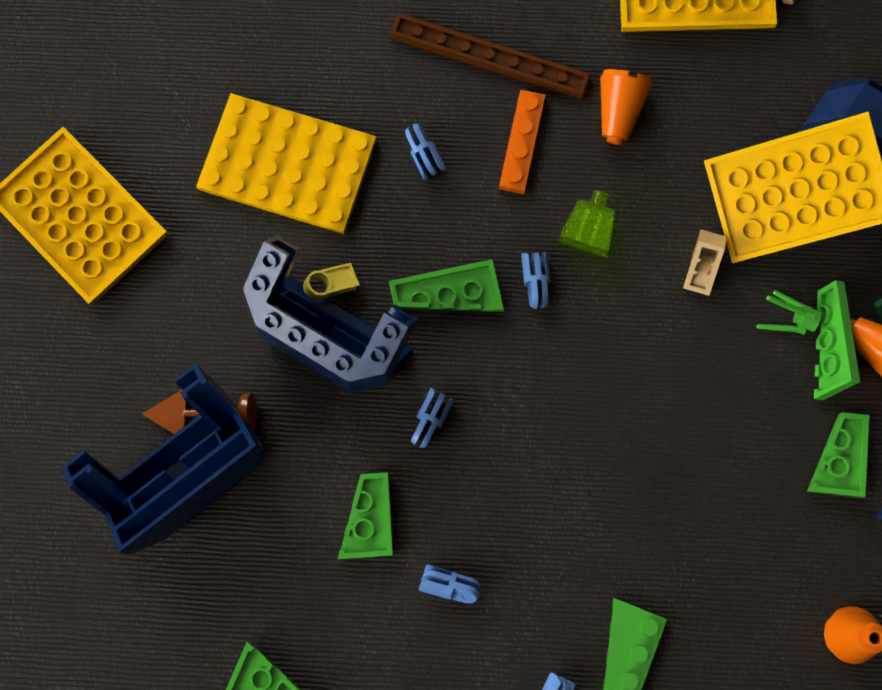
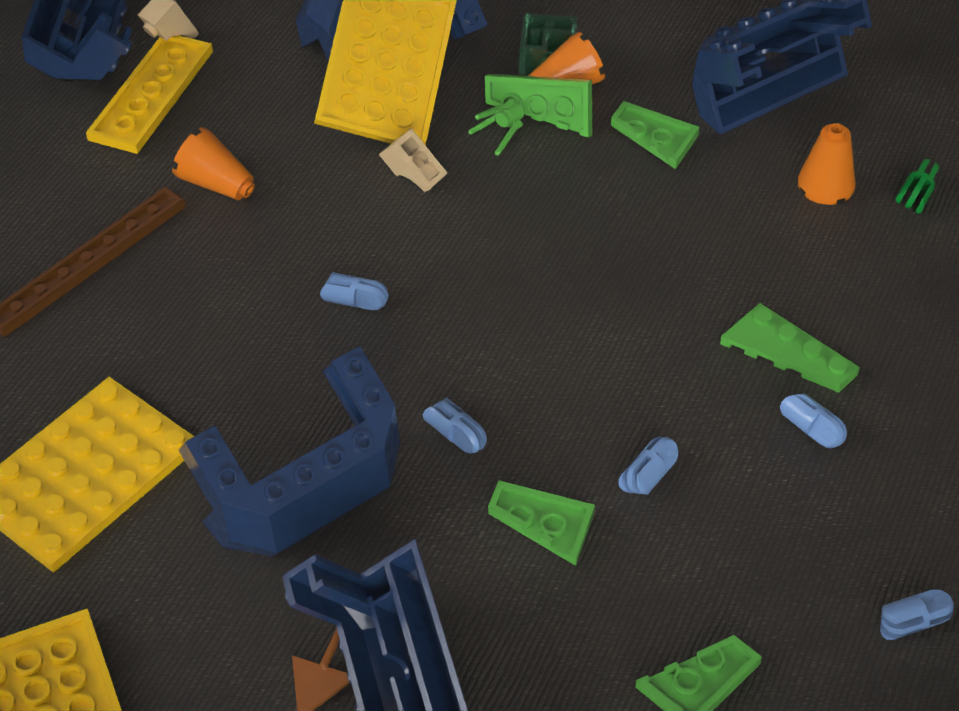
camera: 75 degrees left, 30 degrees down
light yellow piece [303,263,359,300] -> none
bright green wing [389,259,504,312] -> none
medium blue arm [405,124,446,181] -> none
orange plate [499,90,545,194] -> none
clear neon green torso [558,190,615,258] -> none

